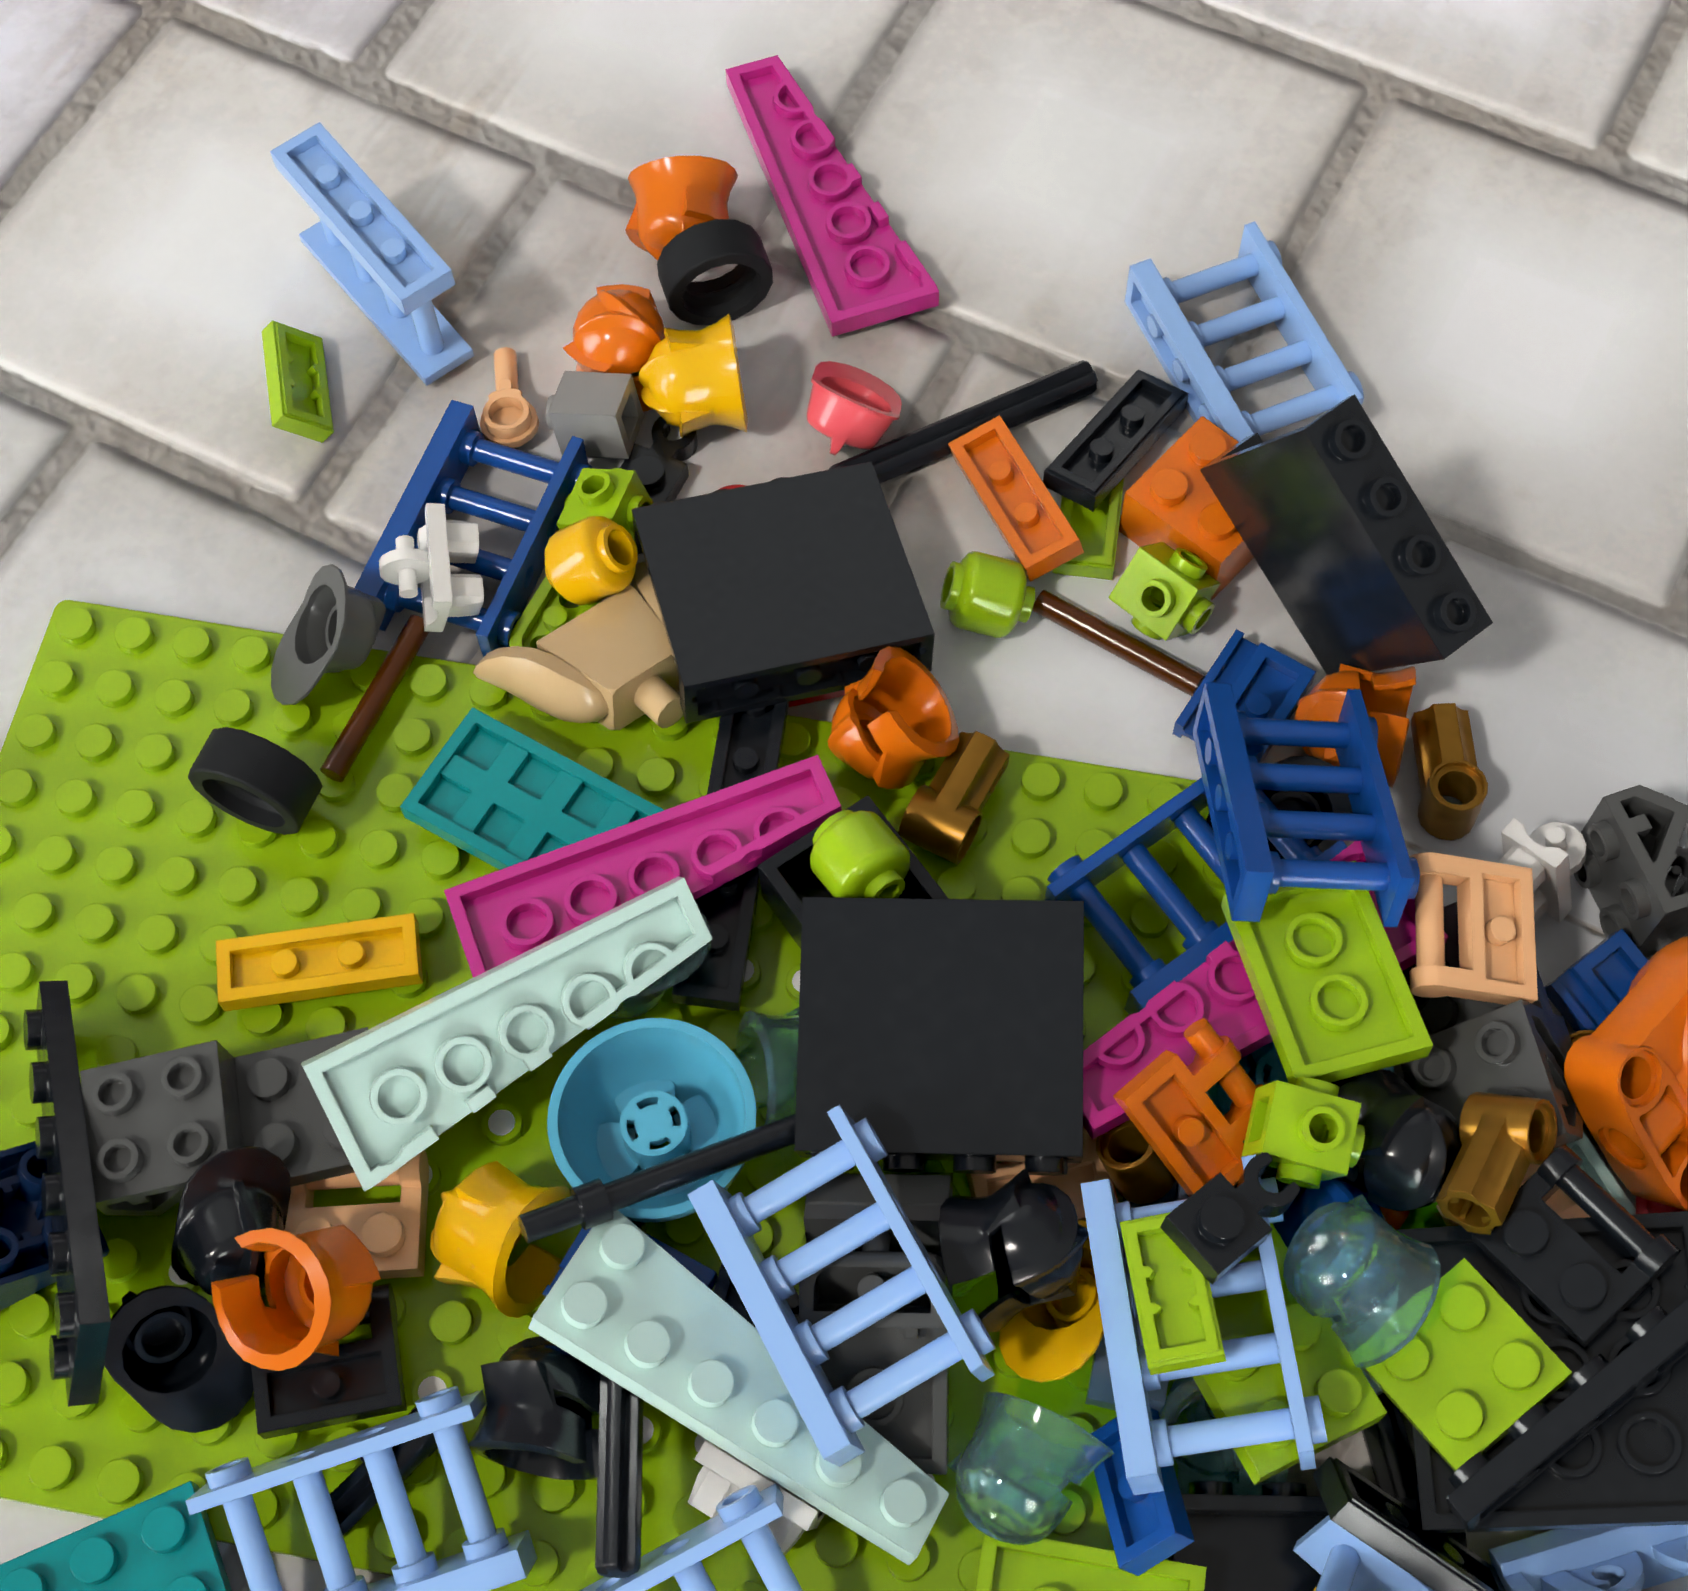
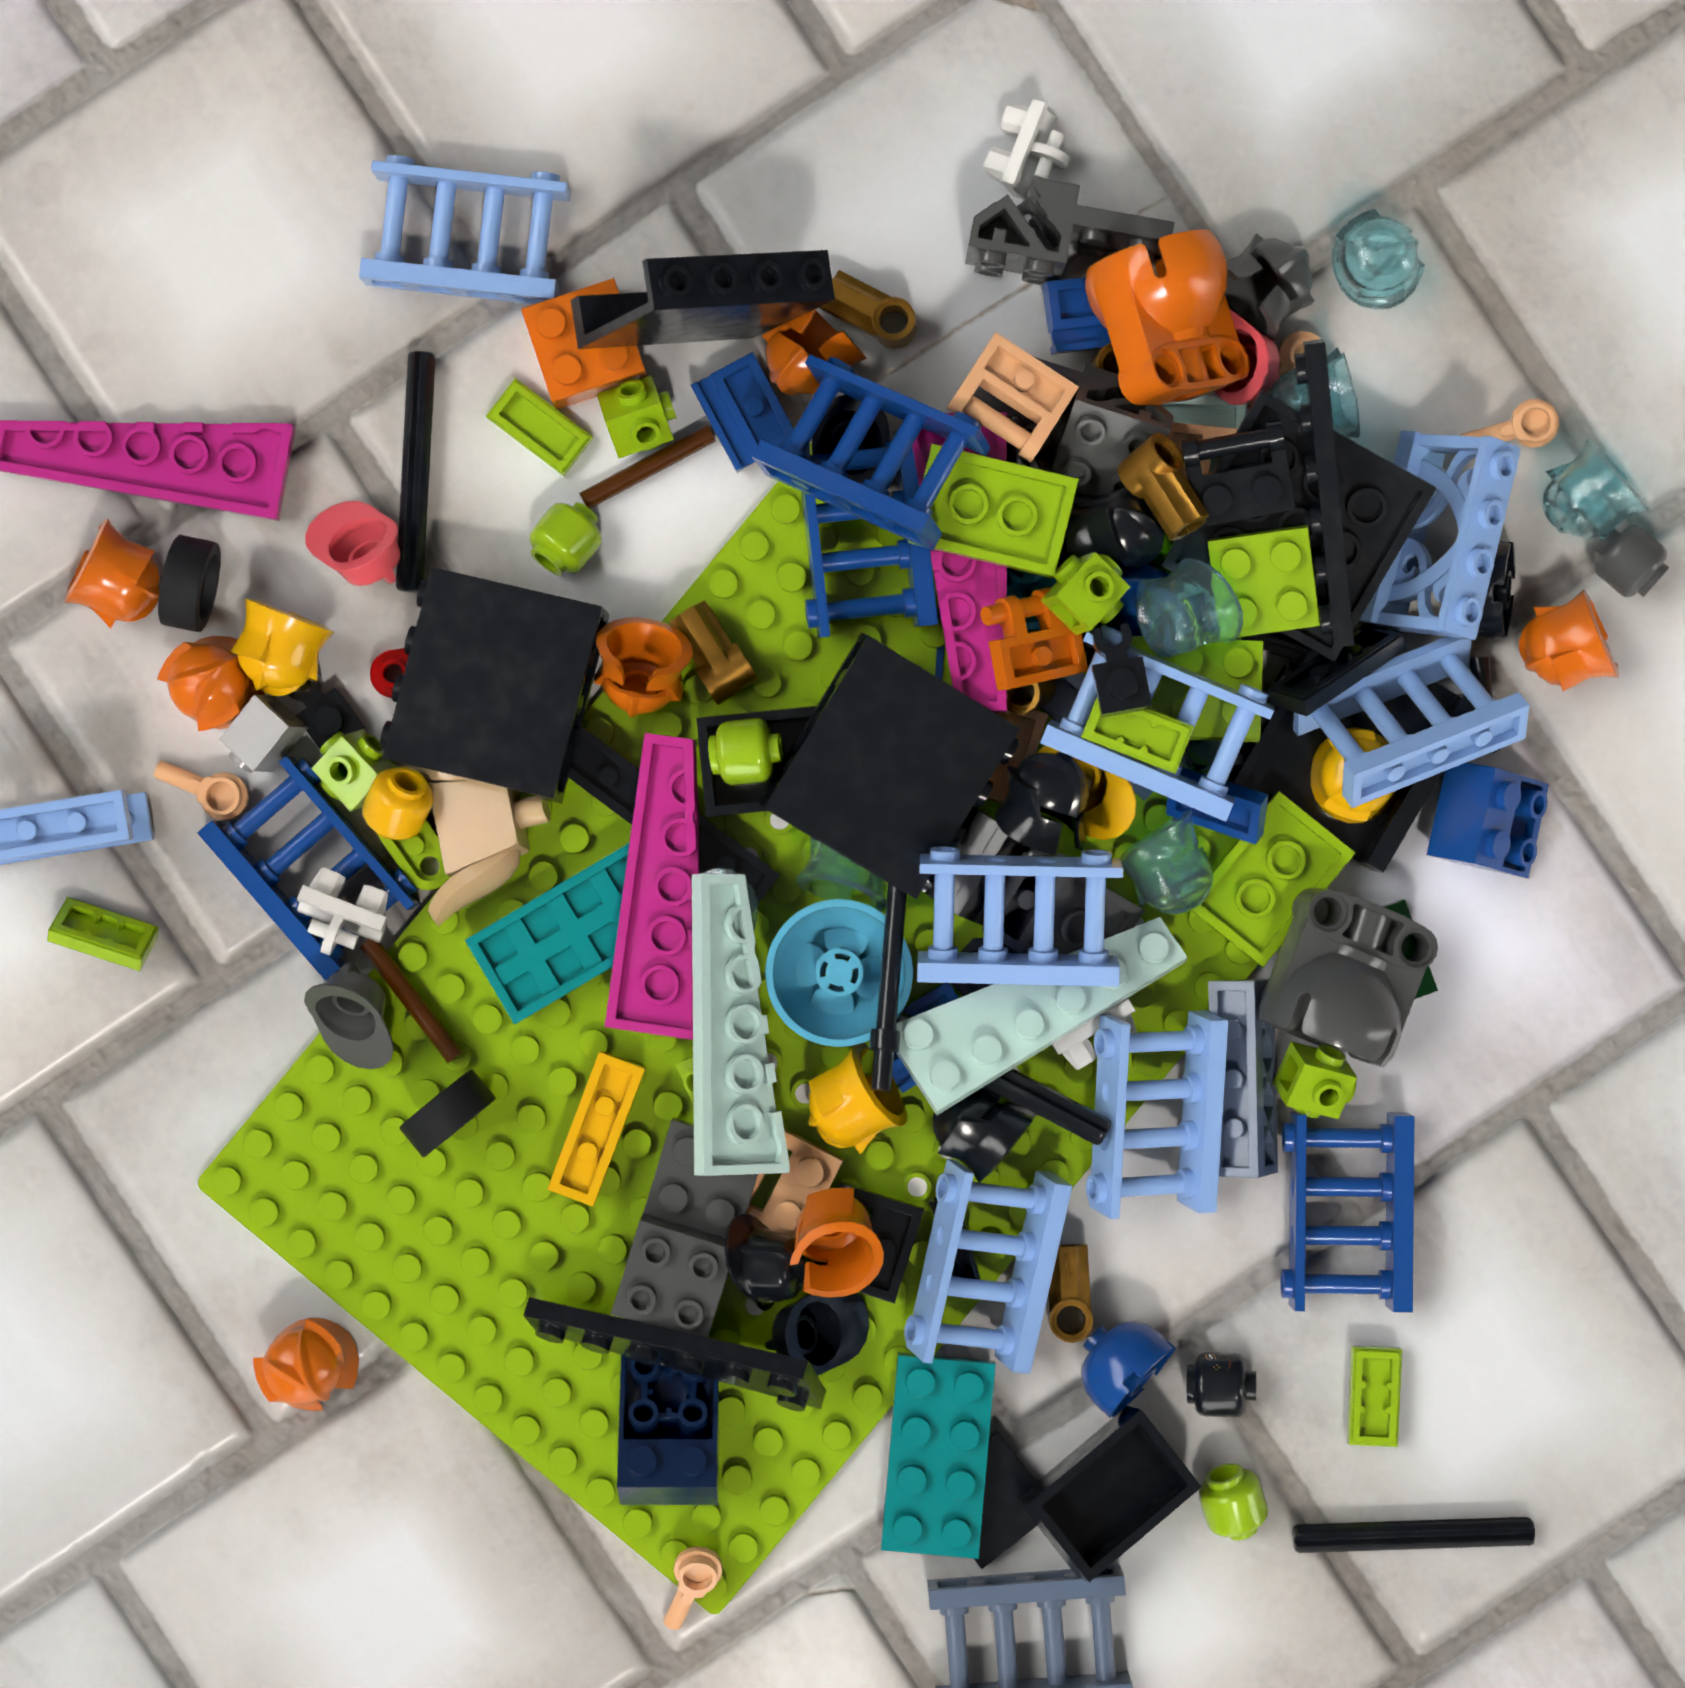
camera: 60 degrees left, 25 degrees up
orange plate [948,415,1084,582] -> none
black tile [1043,369,1189,512] -> none
white hips [1497,818,1586,923] -> none

